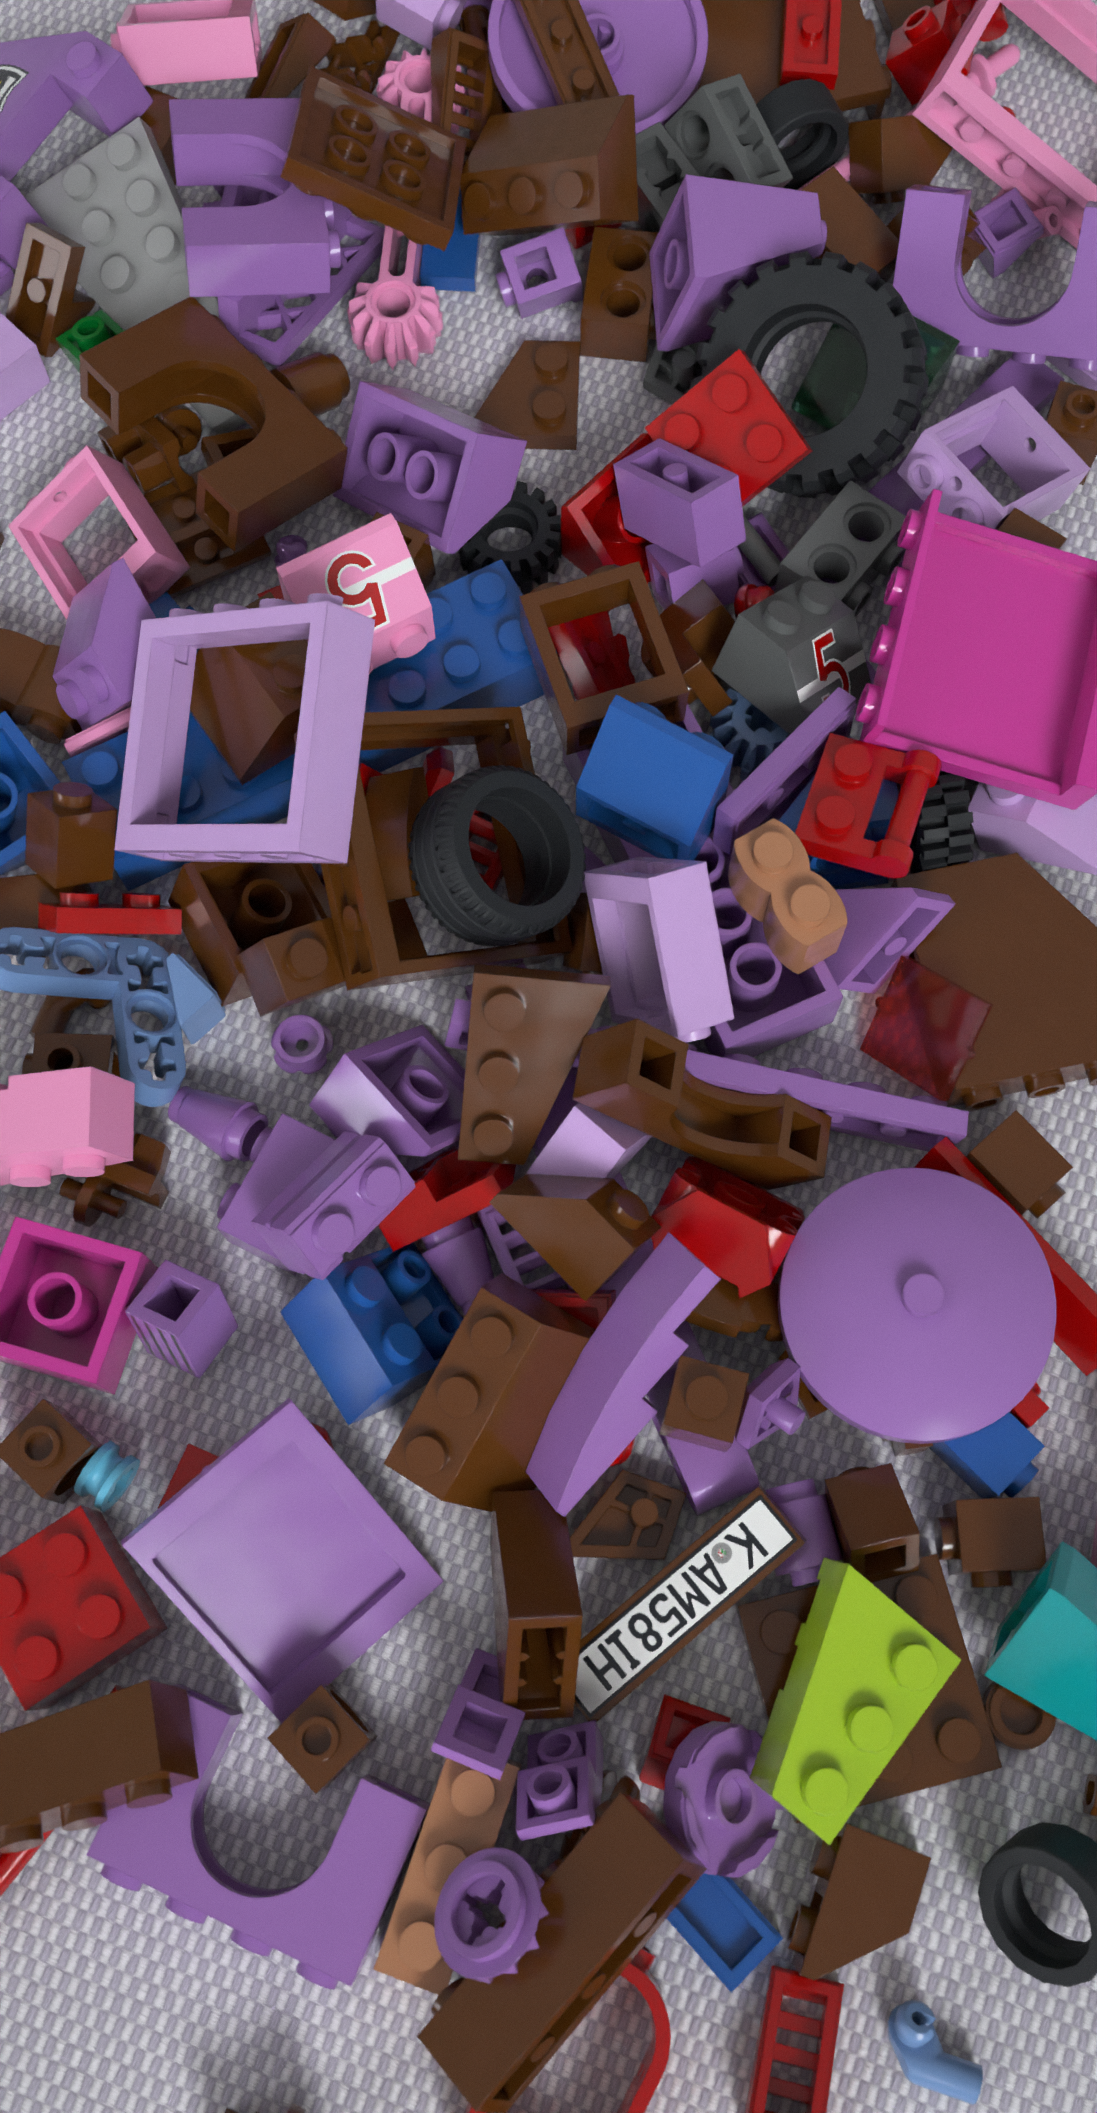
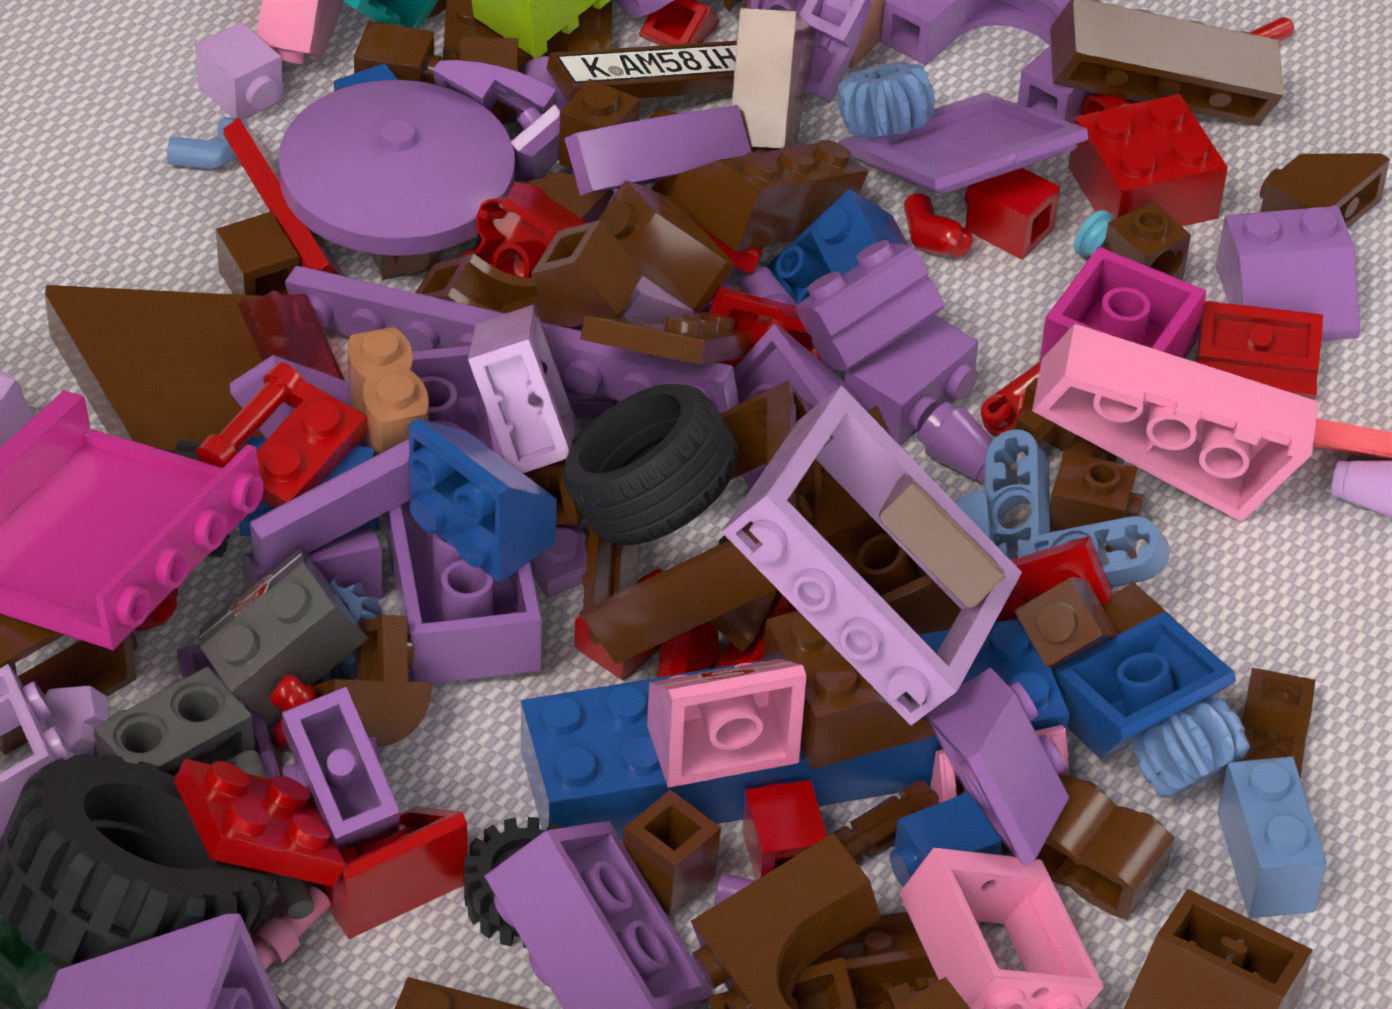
camera: 170 degrees left, 25 degrees down
medium lavender brick [125,1259,238,1379] -> none
reddish brown brick [267,1683,378,1794] -> none
reddish brown window [519,561,689,756] -> none
red wing [548,608,635,701] -> none
none -> medium lavender slope [433,60,558,114]
none -> medium blue gear [837,61,935,139]
none -> slope [879,474,1005,609]
none -> red arm [980,362,1041,435]

